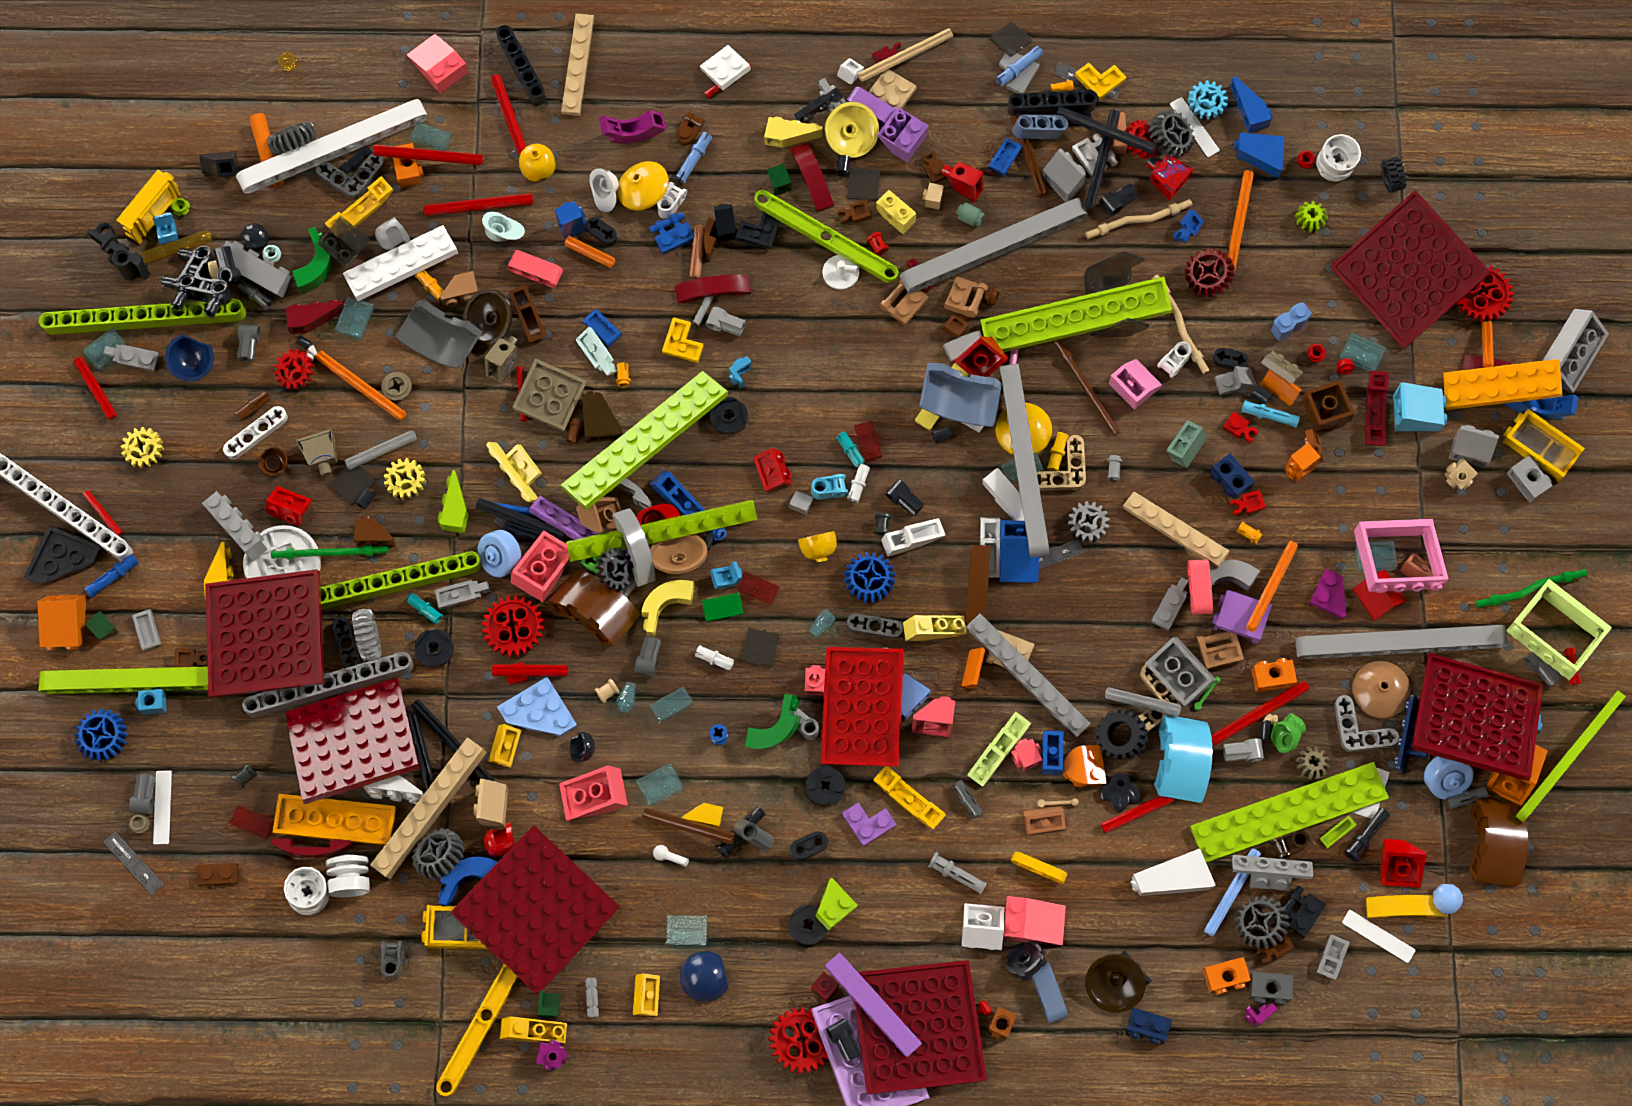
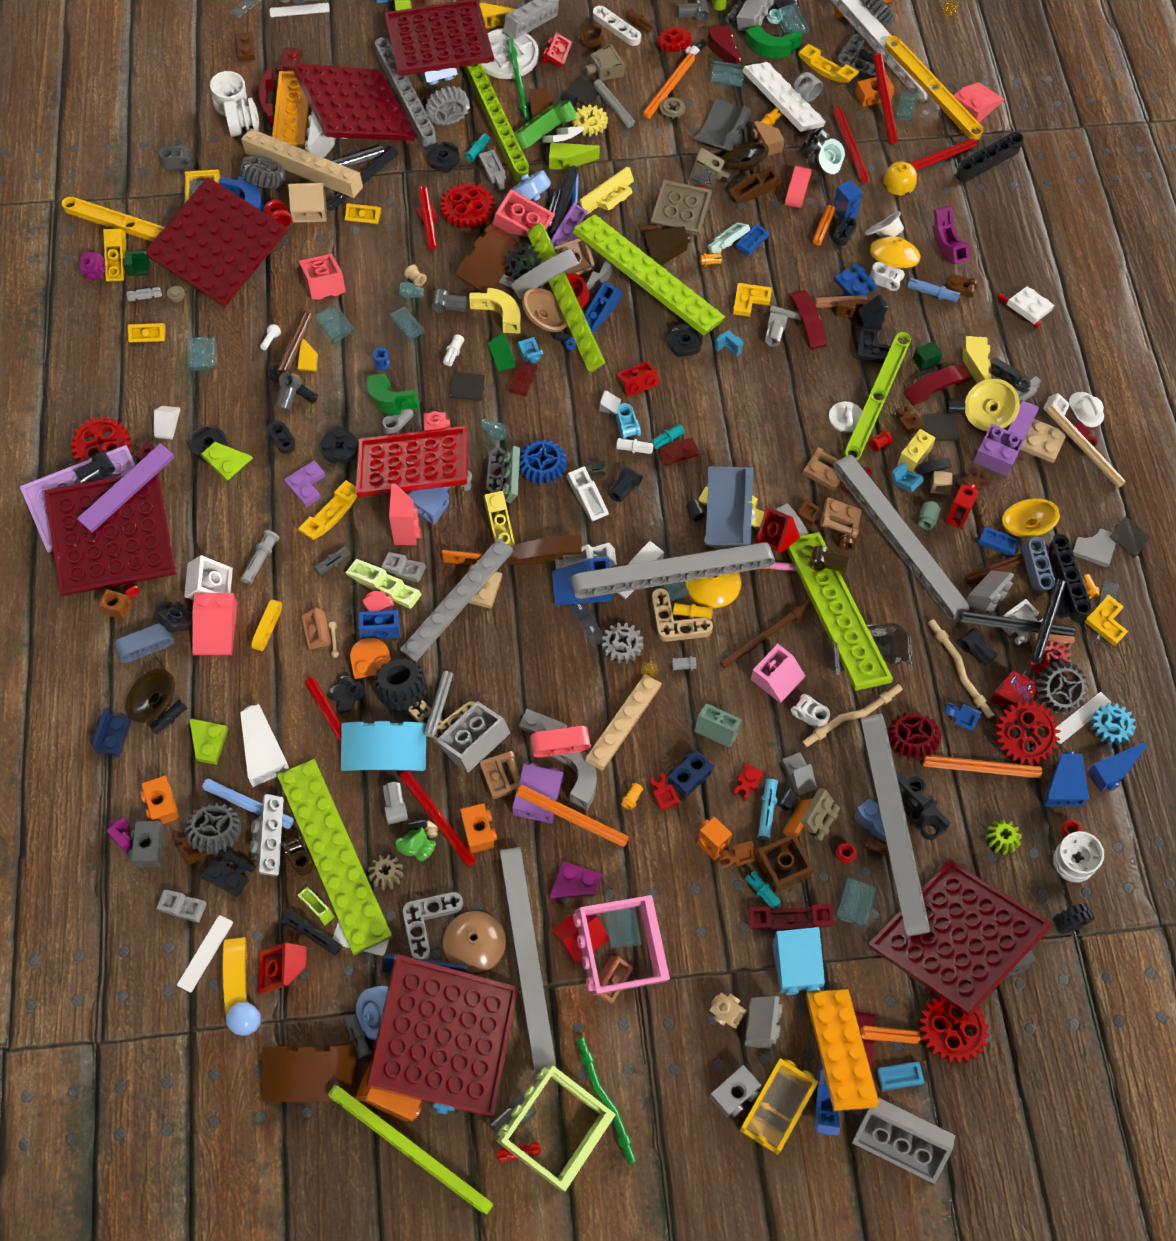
camera: 80 degrees right, 10 degrees down
pearl dark grey bush [231,763,258,789] -> none
clear smoke slope [317,215,370,268] -> none
light blue plate [497,677,578,737] -> none
tan plate [561,14,594,116] -> none
black hair [570,732,595,762] -> none
dark blue cylinder [680,951,728,1002] -> none
yellow cylinder [798,531,837,563] -> none
medium blue pin [996,46,1043,87] -> none
bright green hinge [1194,676,1220,710] -> none
black beam [1213,348,1249,370] -> none
red plate [1336,358,1355,375] -> none
none -> white slope [154,406,180,439]
none -> dark tan plate [167,286,185,302]
none -> lime wing [190,719,229,765]
none -> light grey slope [381,552,426,582]
none -> sand green plate [502,446,520,503]
none -> bright green beam [514,100,577,149]
none -> white slope [542,126,584,143]
none -> clear yellow plate [640,661,660,679]
none -> teal axle [745,871,781,909]
none -> clear light blue plate [775,2,809,35]
none -> black plate [799,127,829,159]
none -> dark brown piece [809,545,849,573]
none -> light grey beam [861,713,930,936]
none -> reddish brown pin [863,836,889,857]
none -> dark azure tile [876,1061,925,1091]
none -> yellow beam [885,36,983,140]
none -> dark azure bracket [892,462,923,492]
none -> black plate [896,771,951,840]
none -> black tyre [917,458,951,474]
none -> red gear [994,700,1061,765]
none -> yellow dish [1002,499,1060,538]
none -> white piece [1069,392,1104,427]

